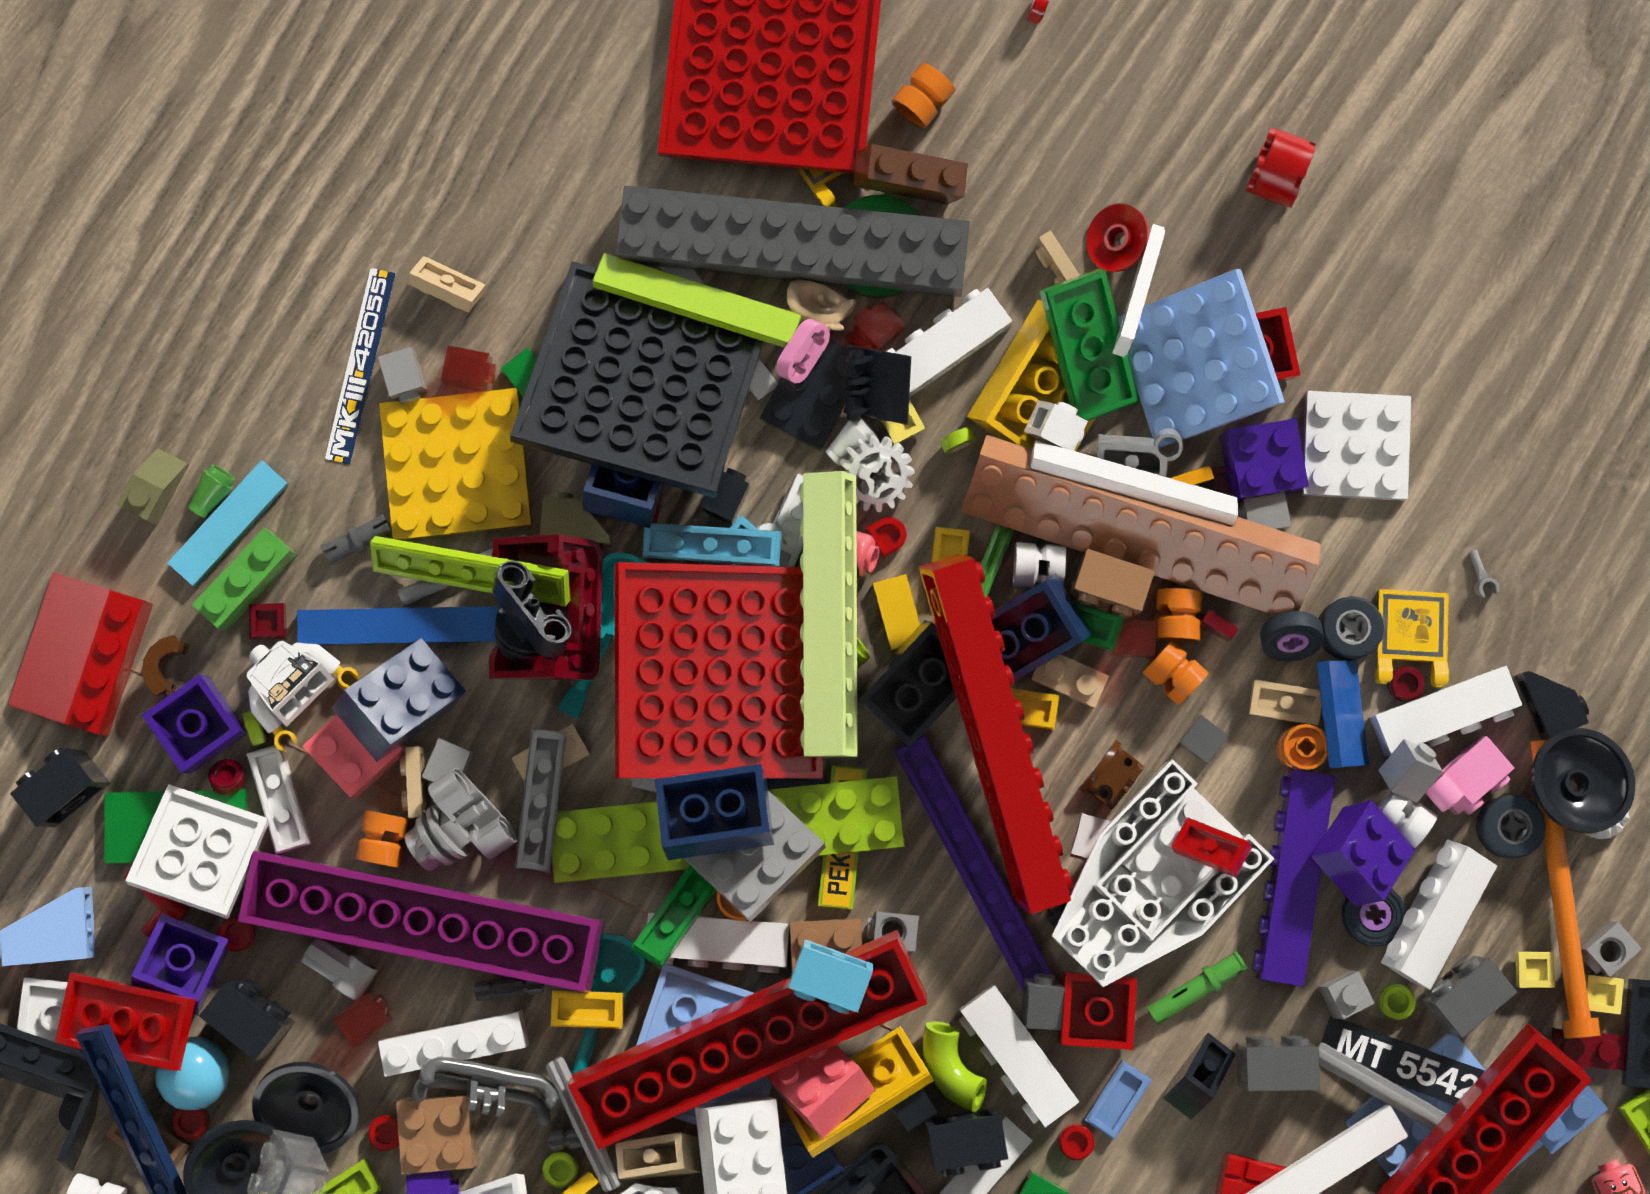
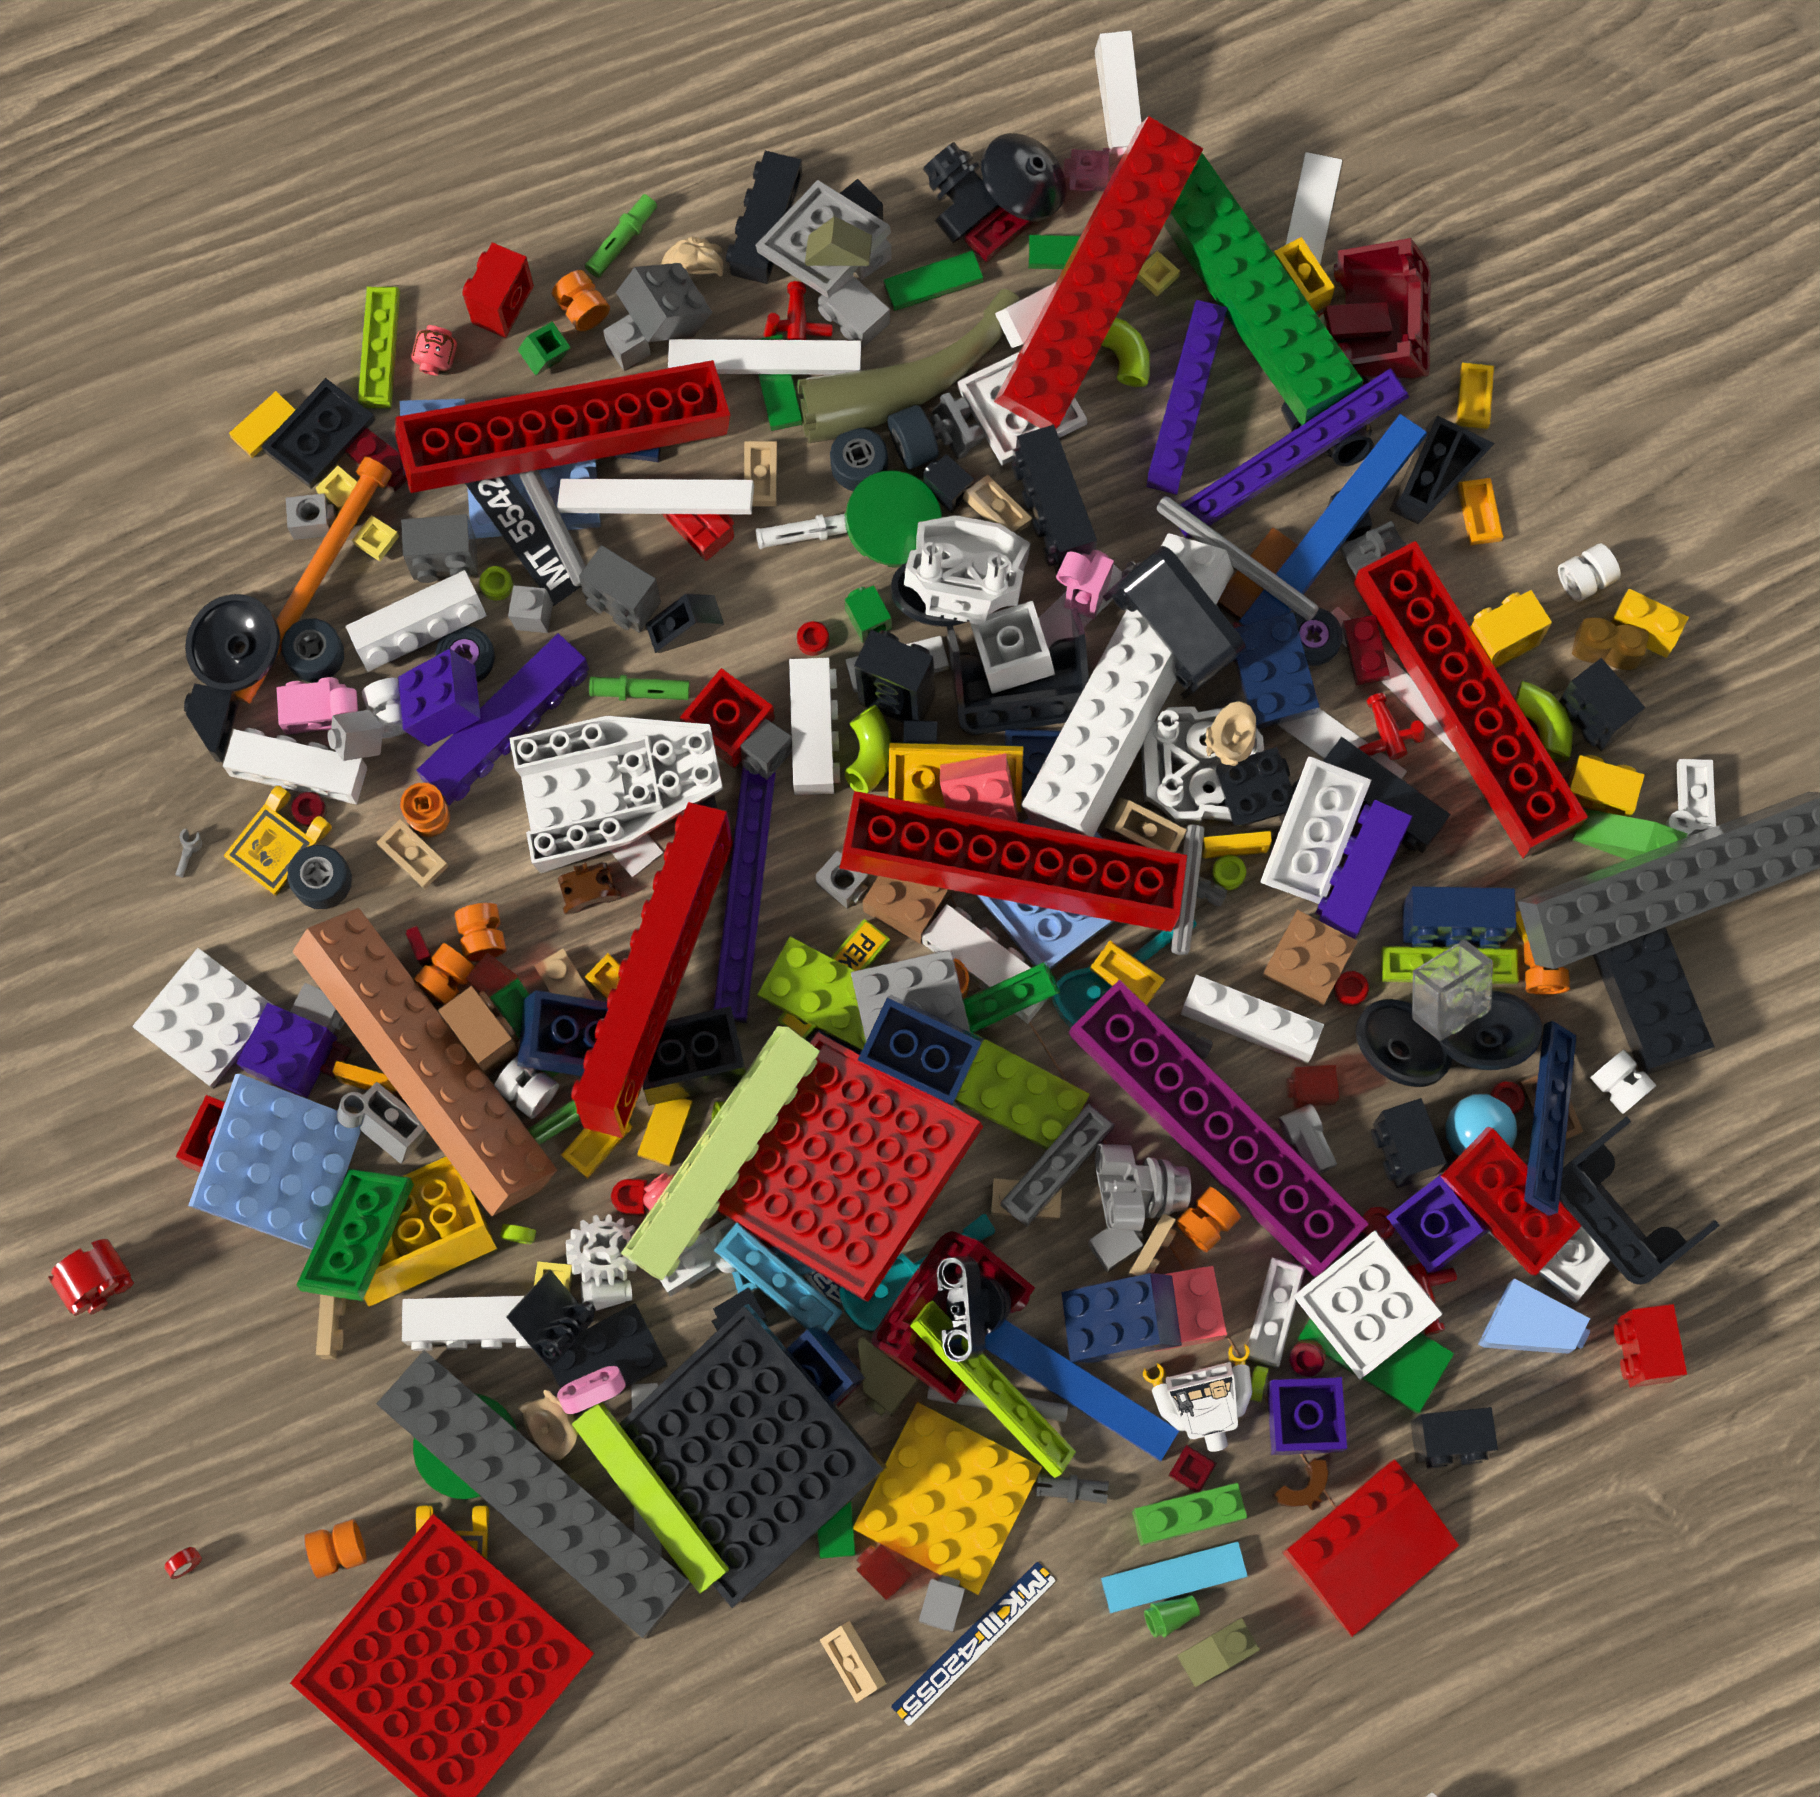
camera: 145 degrees left, 10 degrees down
dark grey piece [412,1057,559,1125] -> none
medium azure brick [788,939,873,1014] -> none
clear red brick [844,300,906,351] -> none
reddish brown brick [853,144,968,205] -> none
white brick [1024,400,1088,451] -> none
white tile [1030,440,1238,526] -> none
medium blue tile [1084,1060,1152,1140] -> none
red dish [1086,203,1149,272] -> none
white tile [1113,224,1165,357] -> none
red plate [1171,817,1252,878] -> none
dark grey tile [1179,715,1229,764] -> none
black bush [1260,611,1324,662] -> none
blue tile [1317,661,1369,768] -> none

